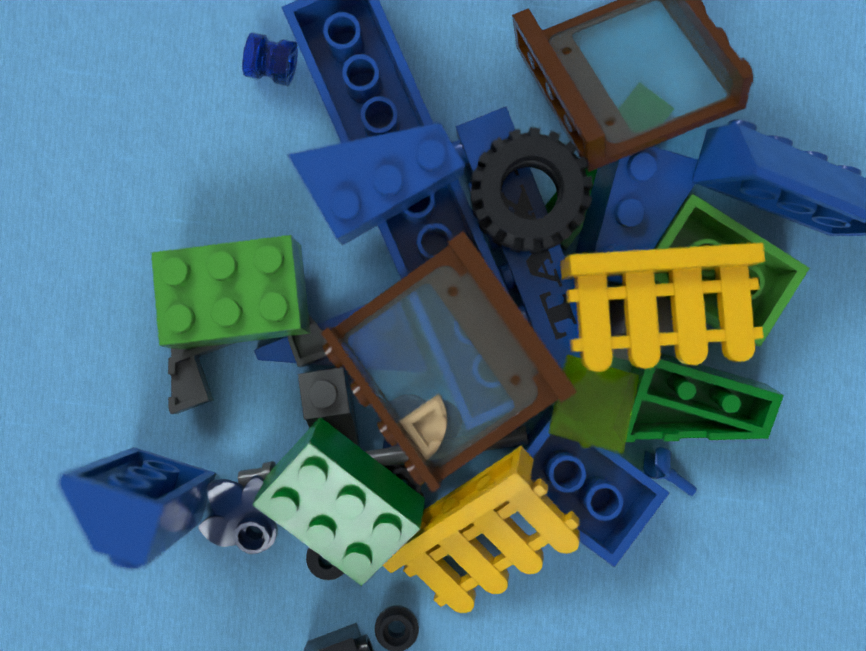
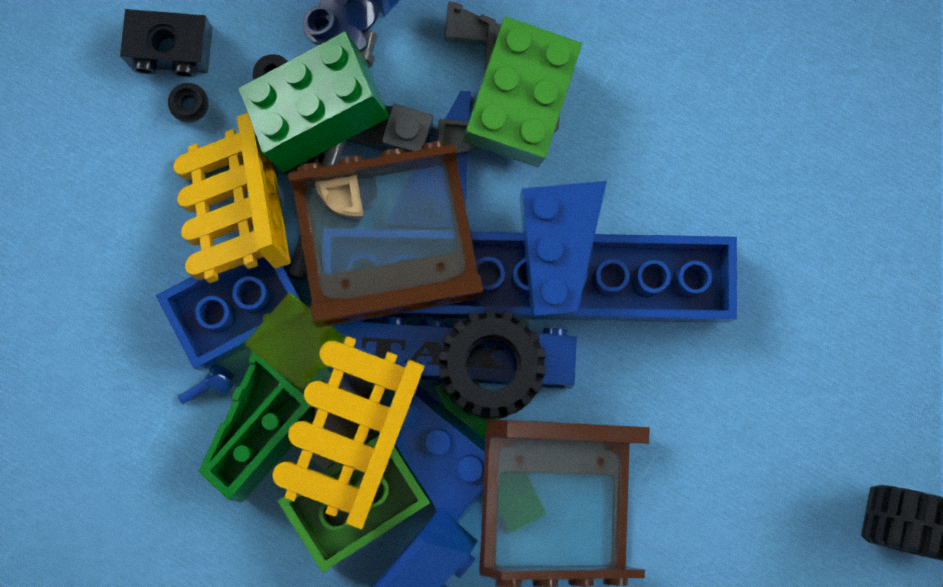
camera: 110 degrees right, 5 degrees down
clear blue wheel [242,32,298,87] -> none

